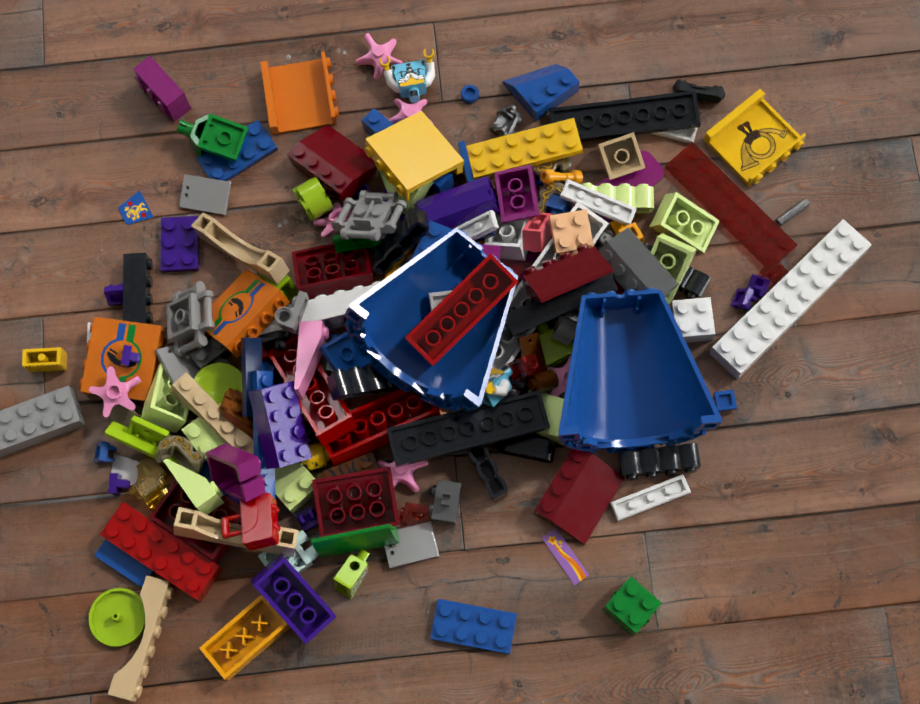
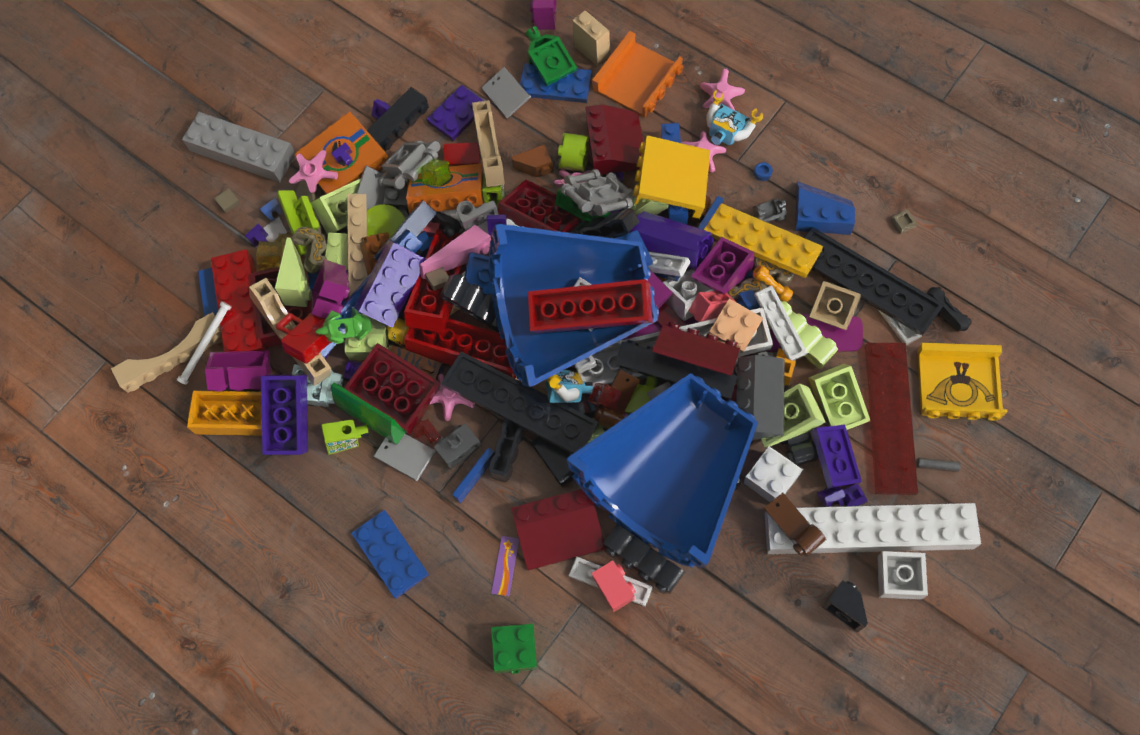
camera: 45 degrees right, 5 degrees down
yellow brick [22,347,67,373] -> none
lime piece [89,588,145,647] -> none
blue sticker [118,190,154,225] -> none
blue plate [713,389,737,412] -> none
clear red bracket [759,259,789,285] -> none
none -> white bar [177,301,232,385]
none -> magenta piece [205,350,271,392]
none -> dark tan tile [214,188,240,213]
none -> bright green piece [316,308,372,344]
none -> clear neon green brick [420,159,451,187]
none -> dark tan tile [425,267,449,291]
none -> red slope [444,142,480,166]
none -> blue tile [452,448,495,503]
none -> dark purple tile [487,215,507,235]
none -> dark orange slope [511,144,554,177]
none -> tan brick [572,10,610,67]
none -> coral brick [592,561,636,612]
none -> reddish brown door [764,492,826,556]
none -> dark purple plate [811,425,862,488]
none -> black slope [822,580,868,633]
none -> white brick [877,551,928,600]
none -> dark tan tile [891,209,918,234]

